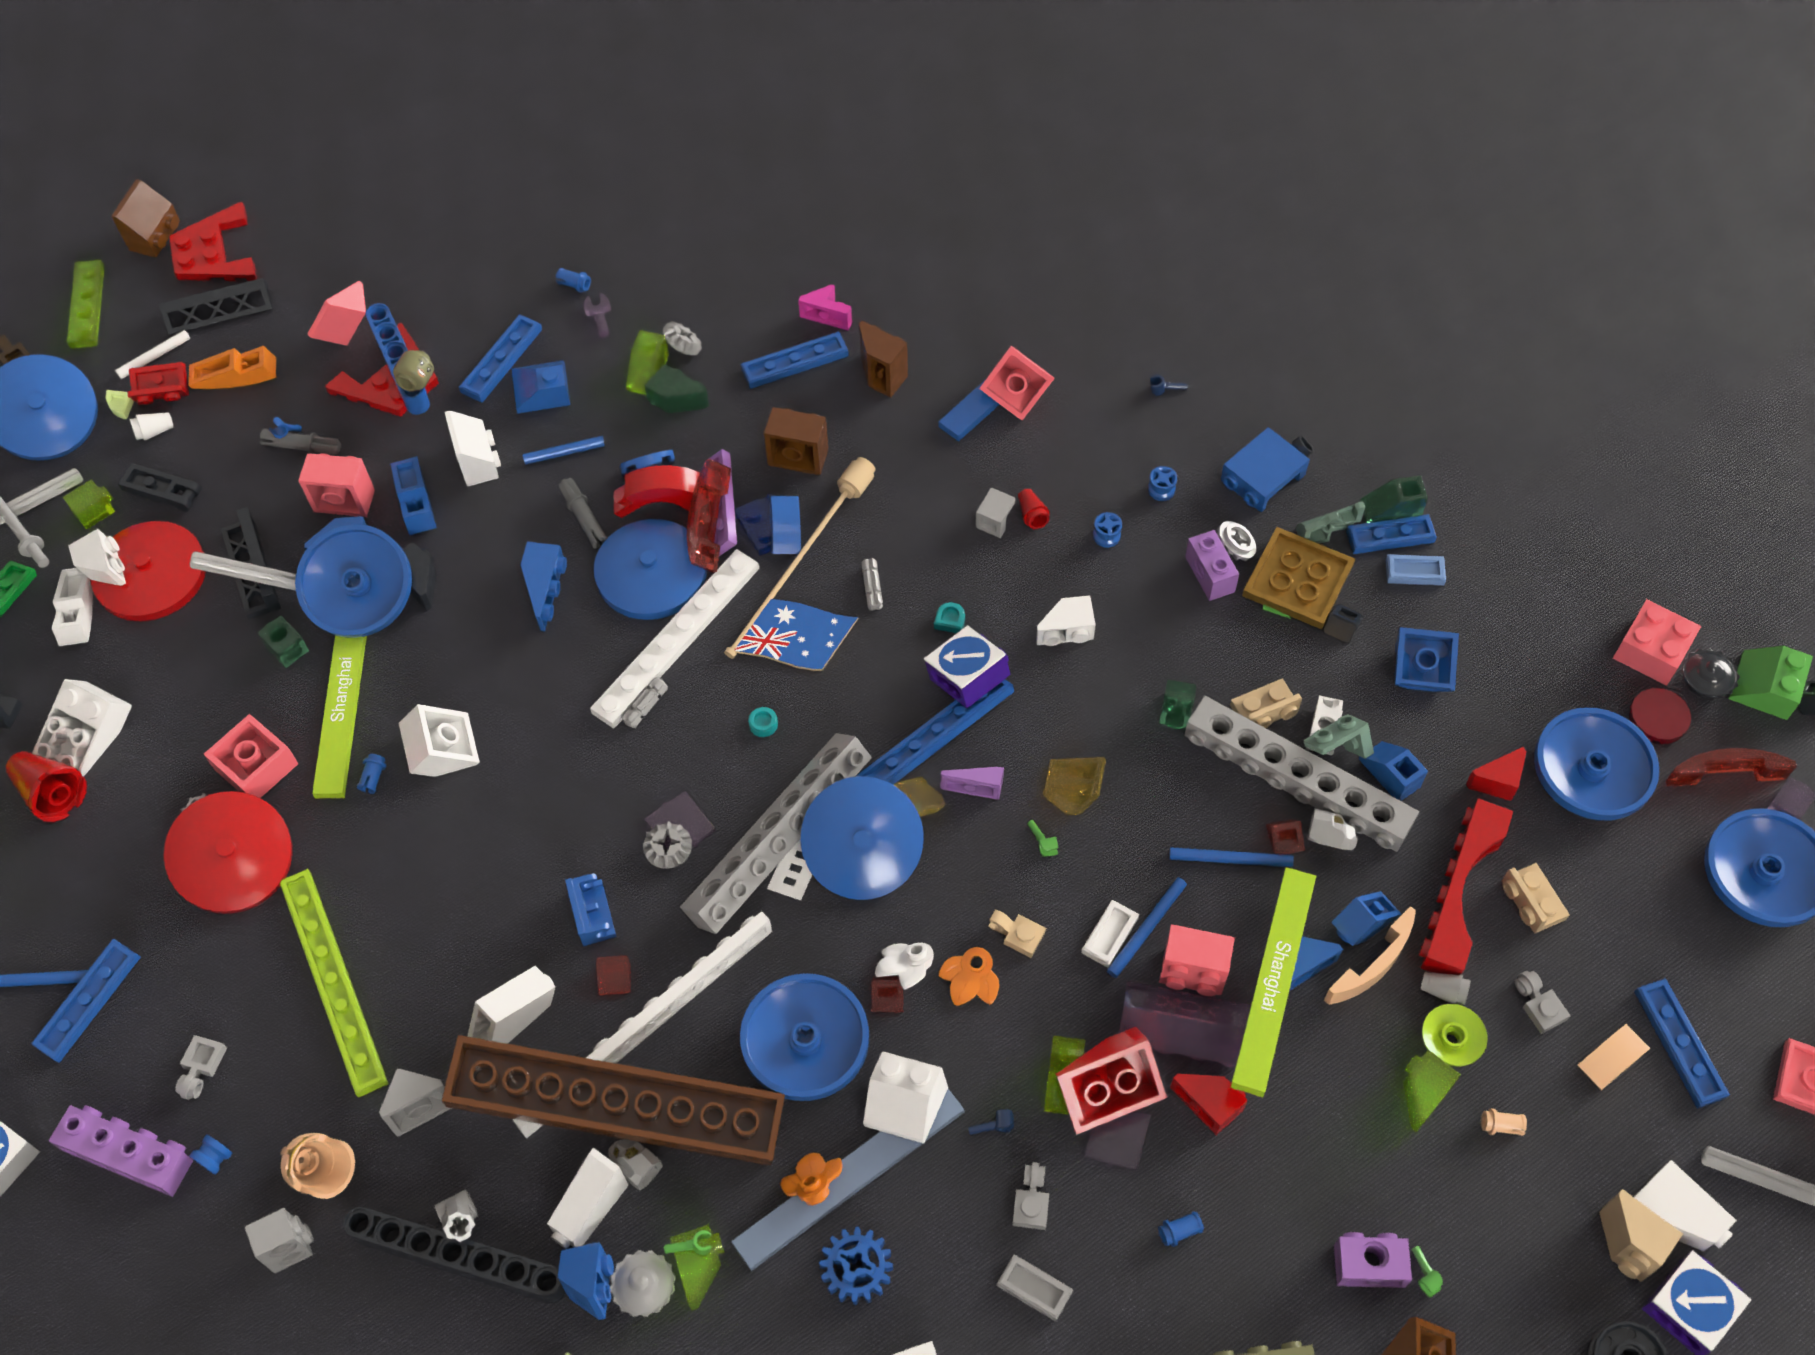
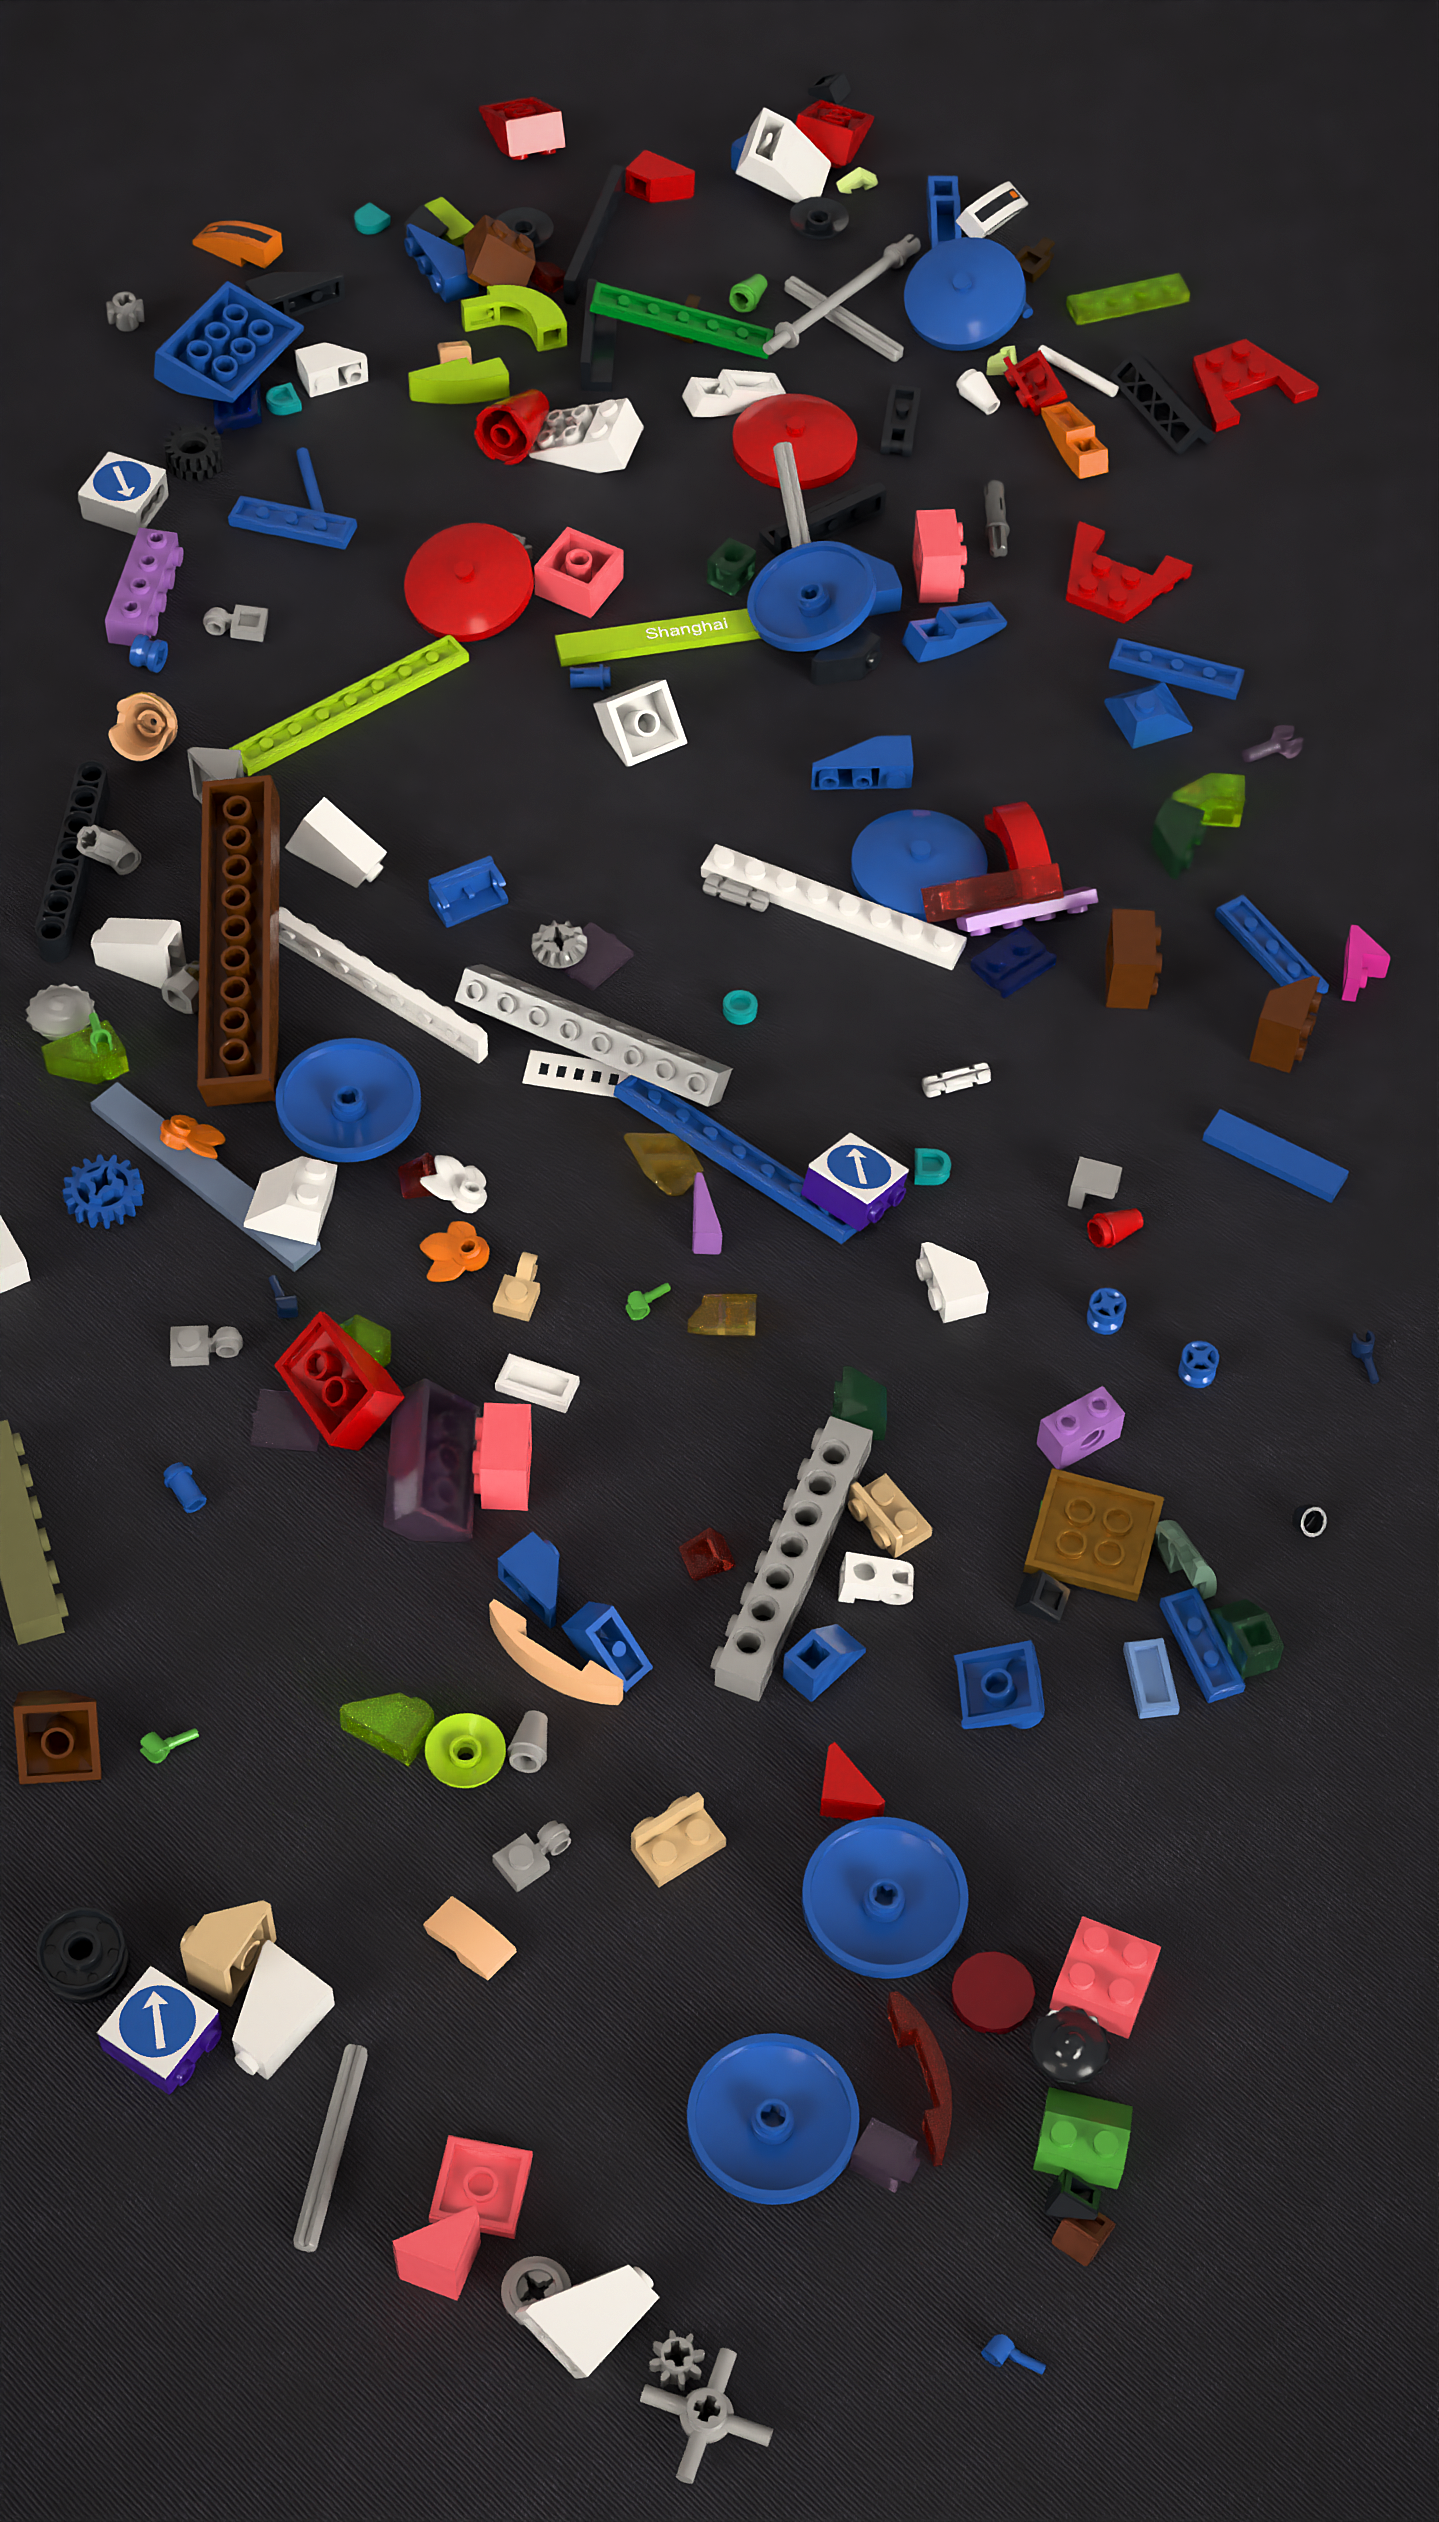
camera: 75 degrees right, 5 degrees down
clear neon green brick [62,479,115,530] -> none
white slope [68,529,126,586] -> none
slope [111,179,180,258] -> none
light grey brick [245,1208,314,1273] -> none
blue hand [269,417,302,439] -> none
coral slope [307,281,366,346] -> none
blue beam [366,303,430,415] -> none
olive head [393,350,434,391] -> none
white slope [445,411,501,487] -> none
blue bar [523,436,605,465] -> none
blue pin [556,268,591,293] -> none
blue slope [557,1242,614,1320] -> none
dark grey axle [559,478,608,549] -> none
clear red slope [596,955,631,995] -> none
blue tile [619,450,675,477] -> none
light grey gear [663,321,702,355] -> none
flag [724,457,875,671] -> none
blue slope [770,496,801,554] -> none
blue dish [800,776,924,900] -> none
coral slope [979,346,1054,421] -> none
light grey tile [997,1254,1073,1322] -> none
blue bar [1107,877,1187,978] -> none
blue bar [1169,847,1293,867] -> none
red slope [1170,1074,1248,1135] -> none
light grey gear [1217,521,1256,561] -> none
blue panel [1221,427,1310,512] -> none
lime tile [1231,867,1316,1097] -> none
sand green bracket [1304,714,1374,759] -> none
light grey rock [1307,808,1358,850] -> none
medium lavender brick [1334,1232,1412,1288] -> none
red arch [1419,799,1514,975] -> none
light nougat pin [1481,1108,1527,1136] -> none
blue tile [1634,978,1730,1109] -> none

